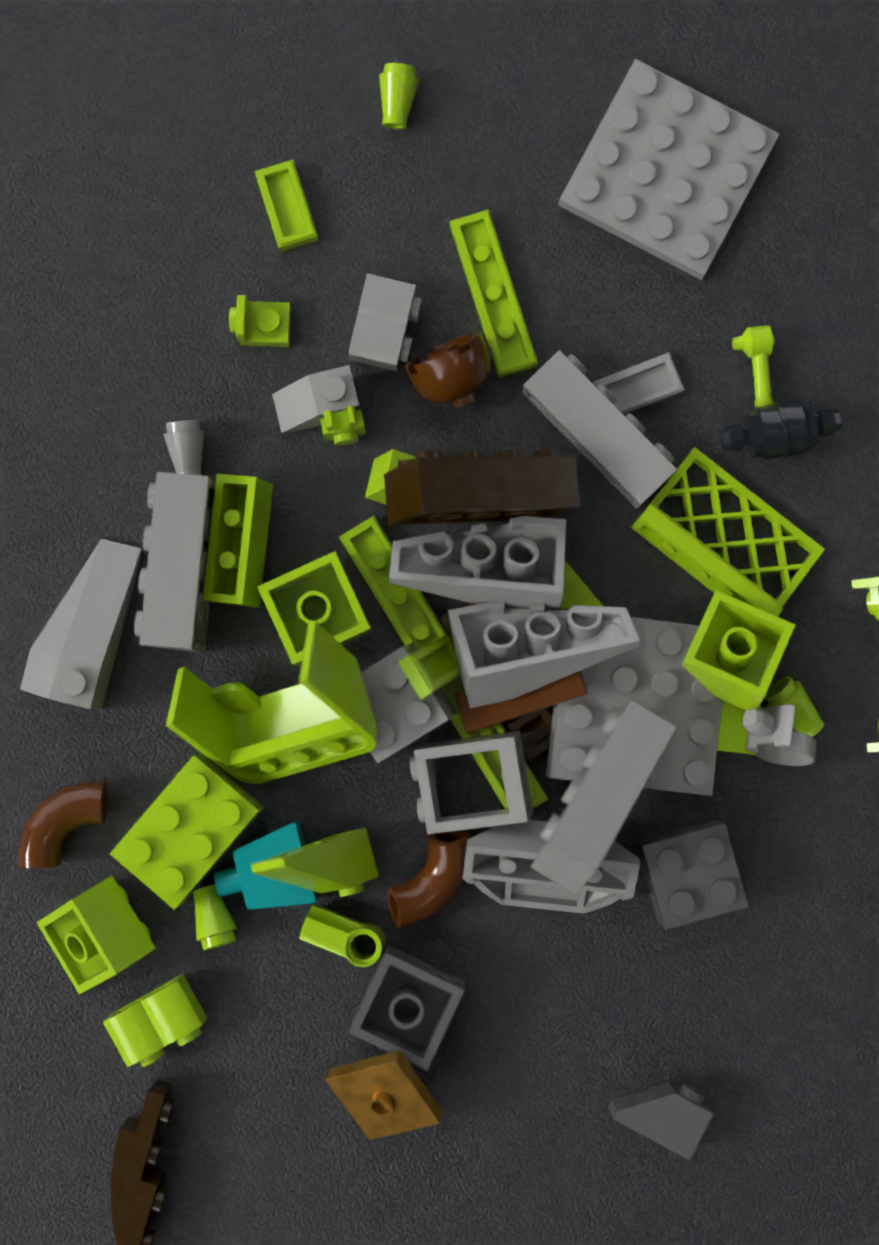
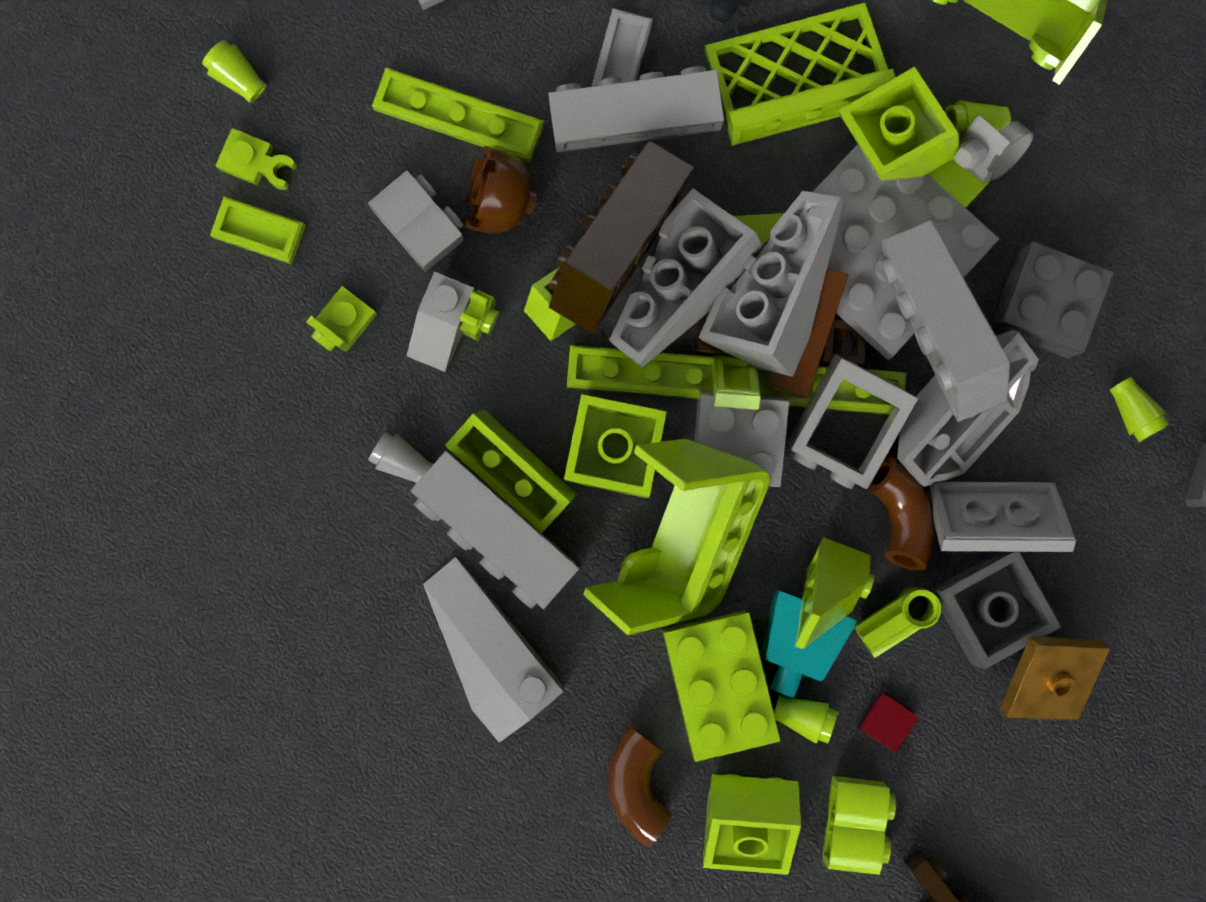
camera: 55 degrees left, 0 degrees up
none -> lime plate [216,128,298,190]
none -> dark red tile [857,692,919,753]
none -> light grey tile [927,482,1076,552]
none -> lime cone [1109,377,1169,442]

